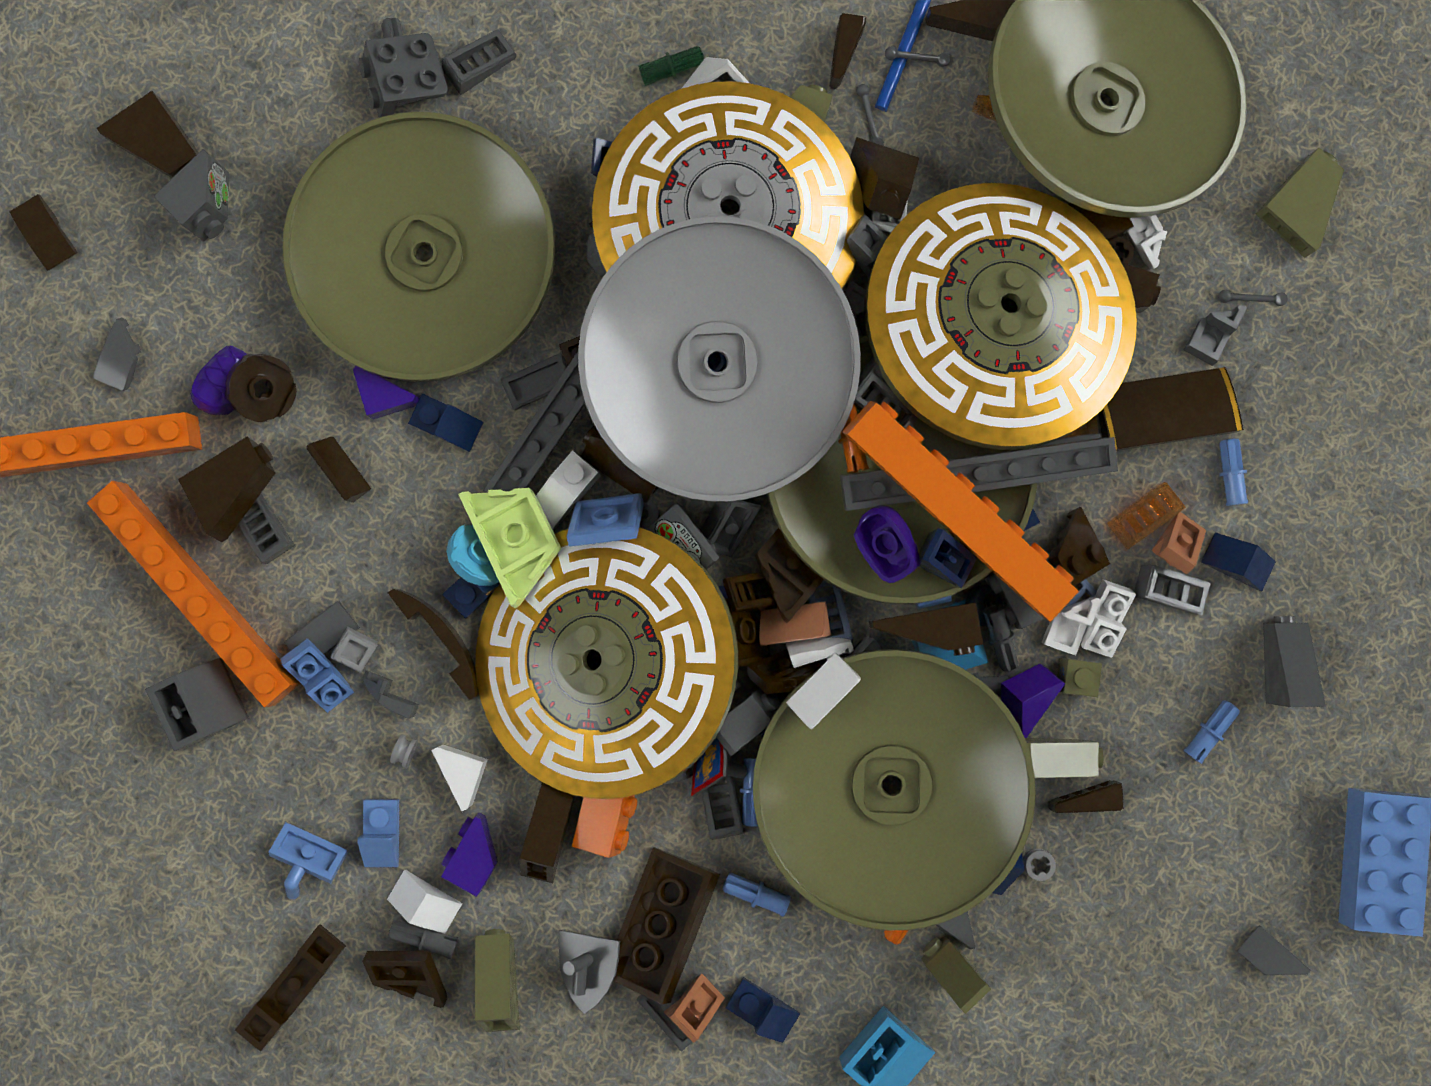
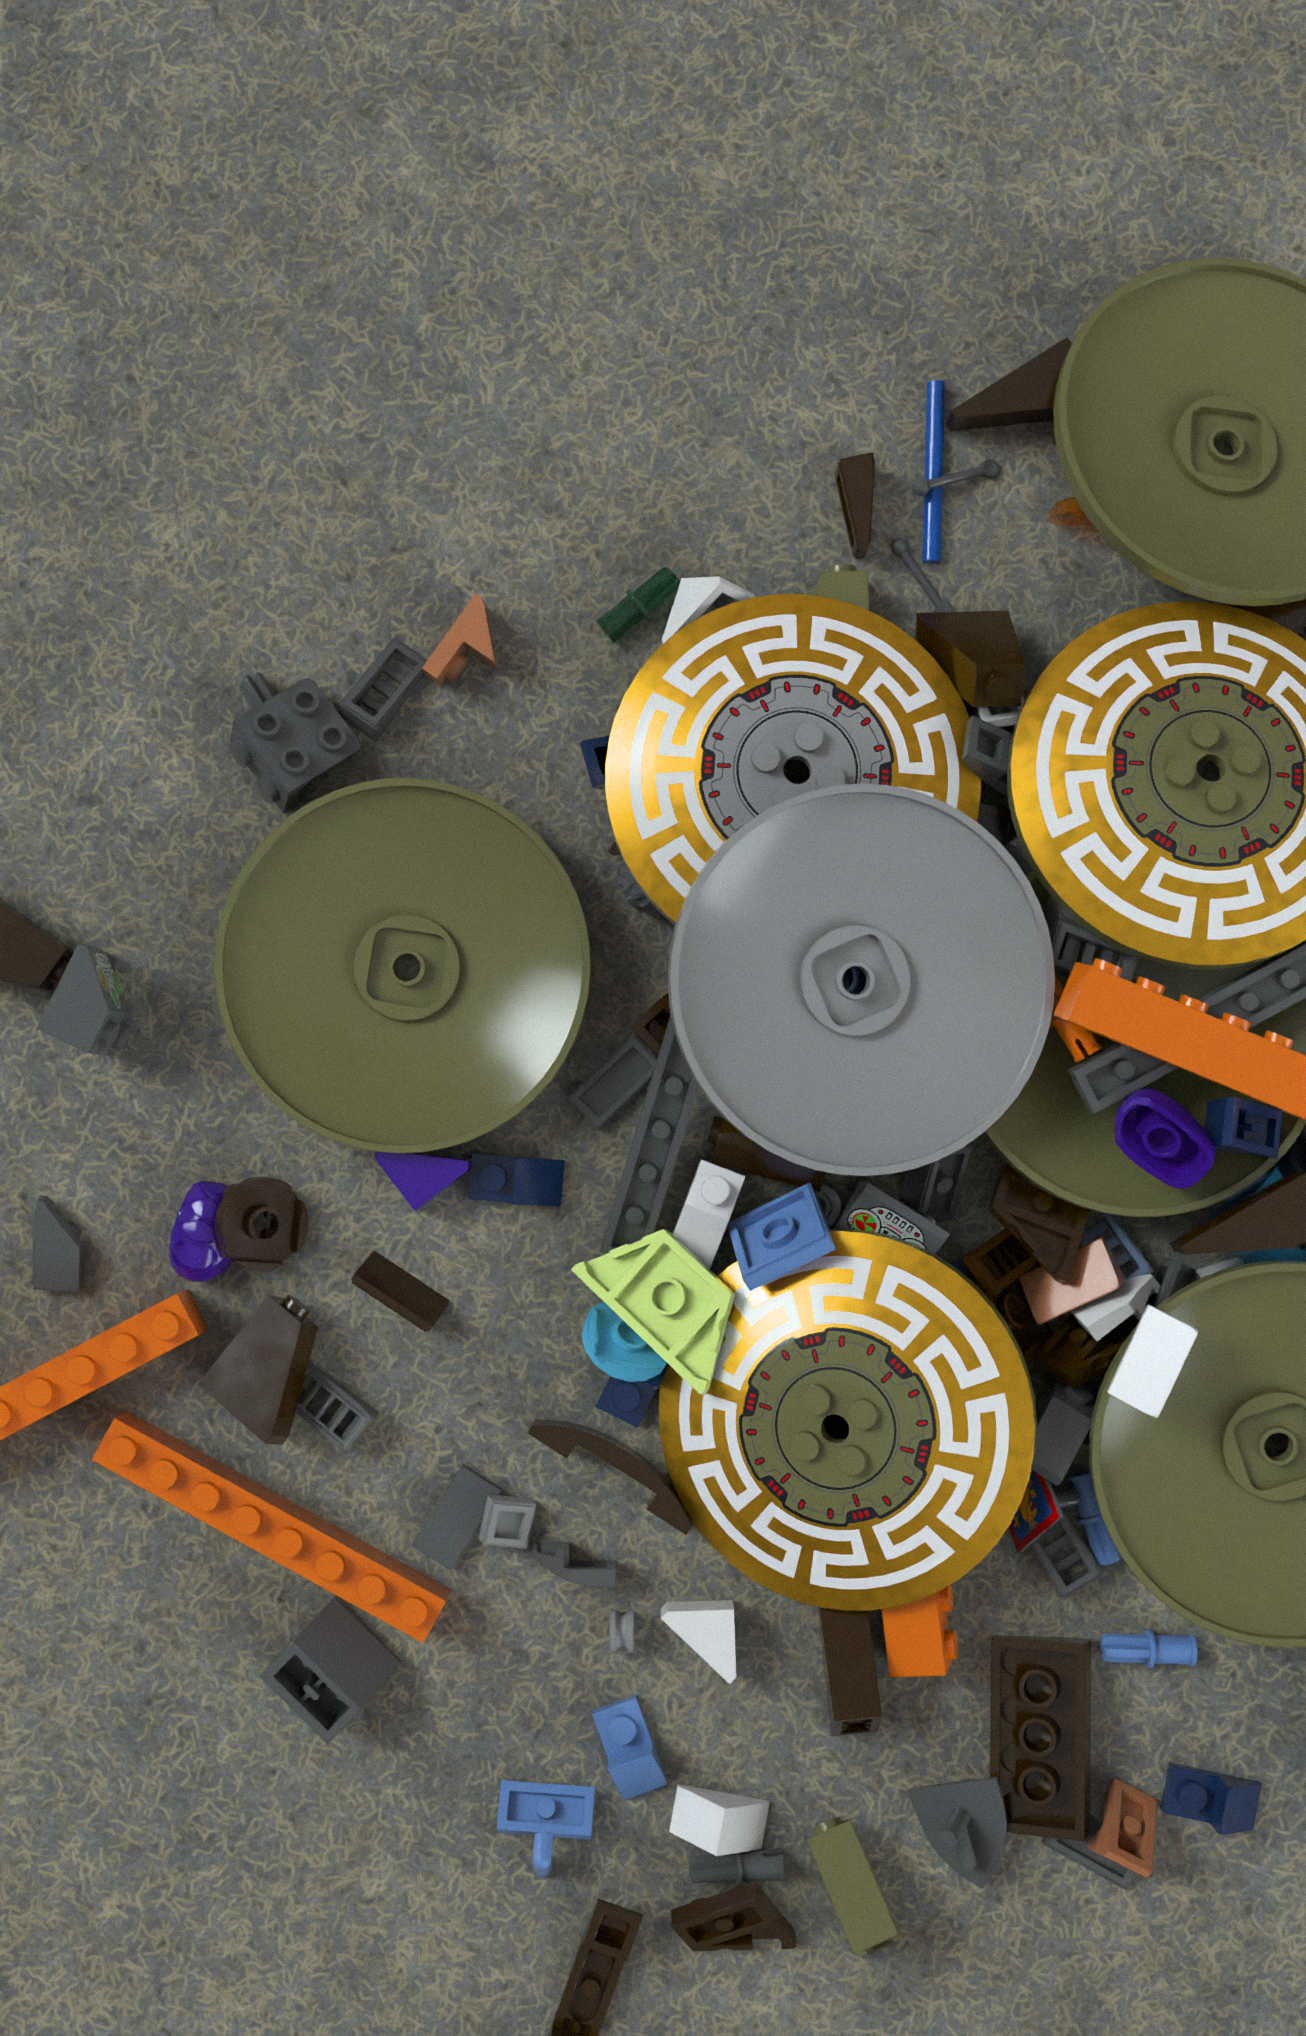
camera: 15 degrees left, 0 degrees up
medium blue slope [280,638,354,713] -> none
dark purple slope [441,812,498,897] -> none
none -> nougat slope [422,593,498,687]

